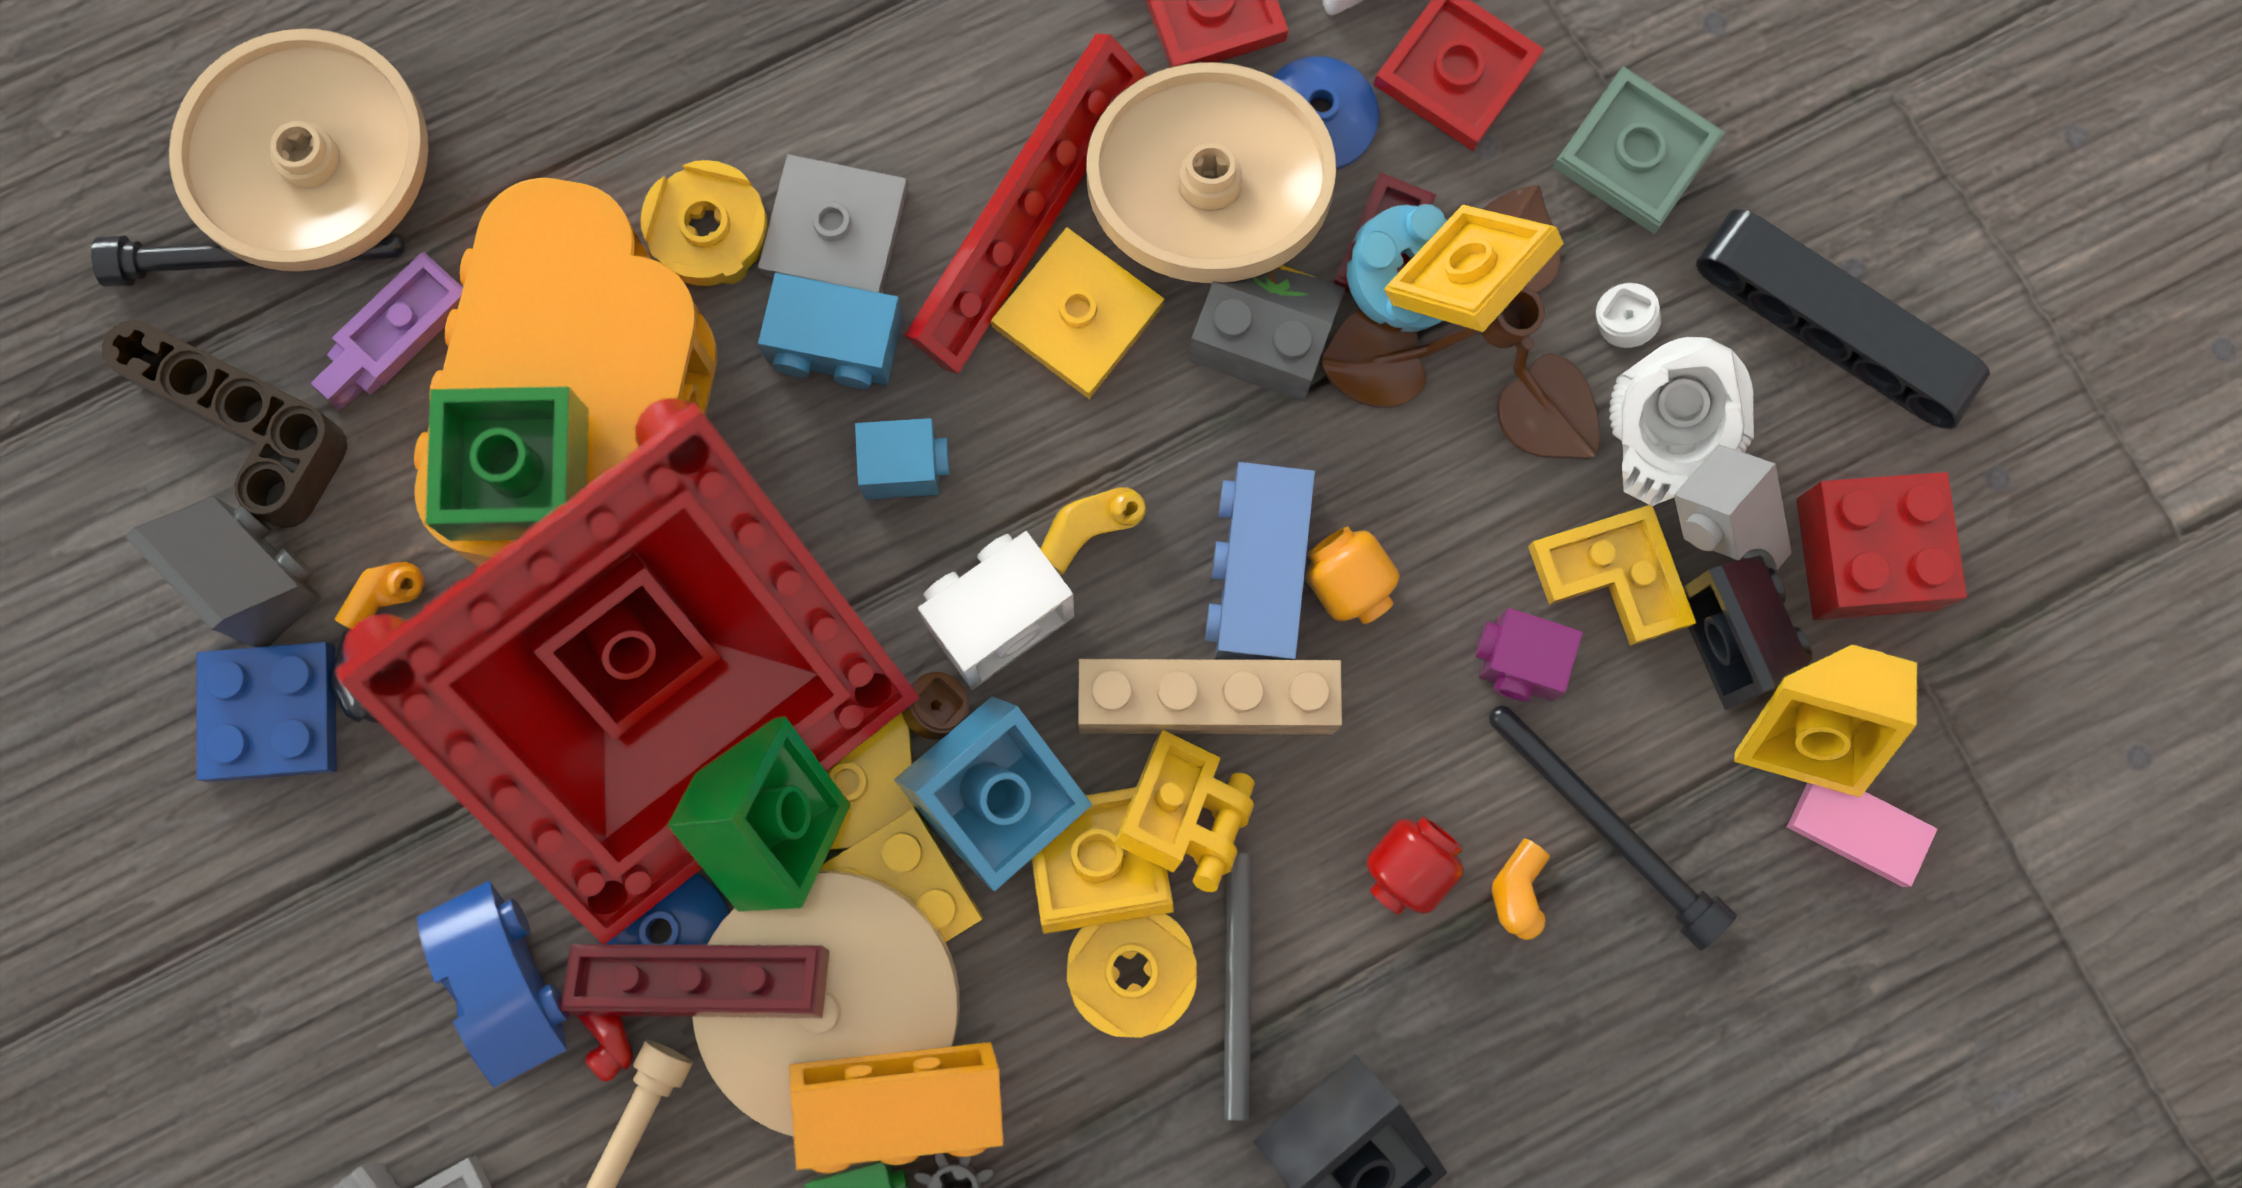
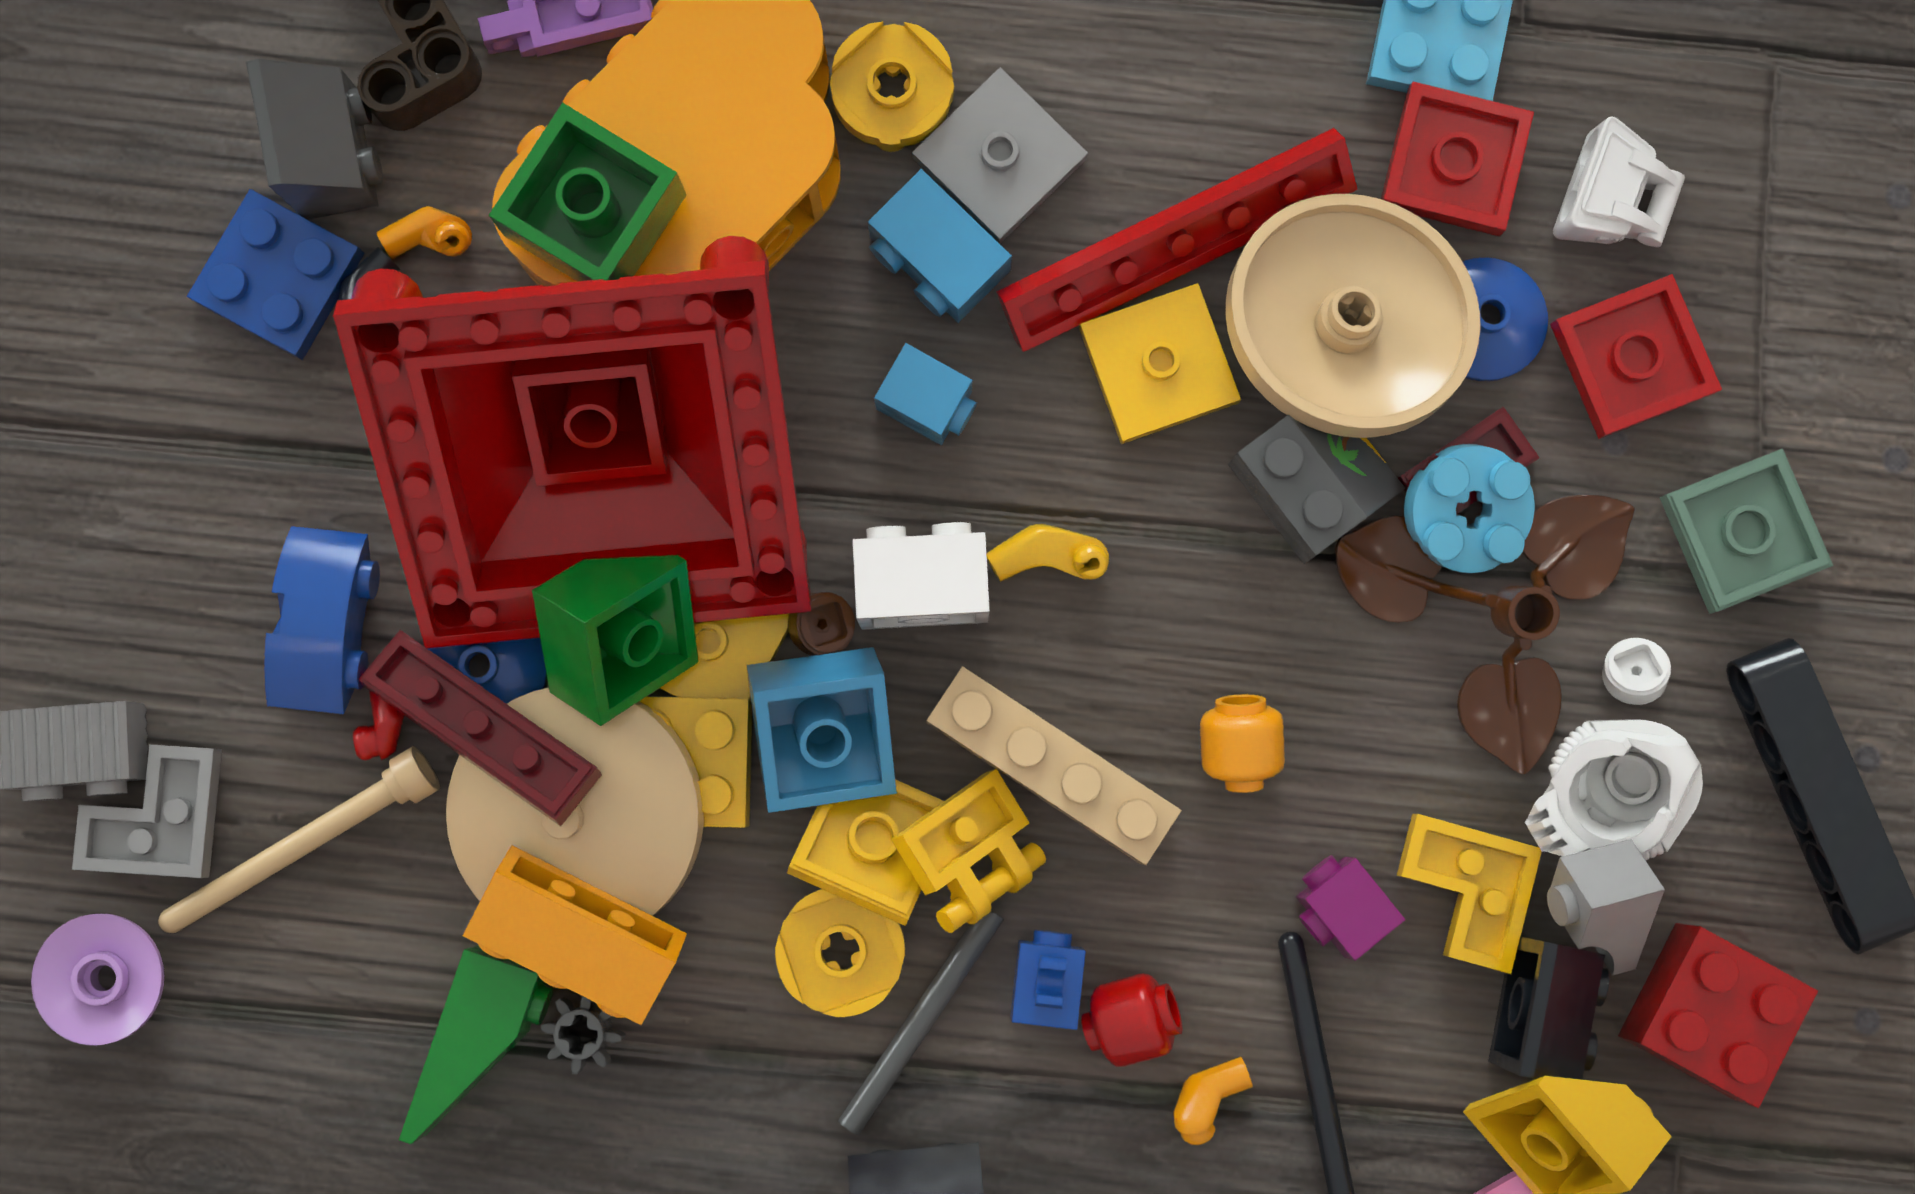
camera: 35 degrees right, 5 degrees up
medium blue brick [1205,462,1315,660] -> none
yellow plate [1384,205,1564,332] -> none
none -> blue brick [1010,930,1086,1030]

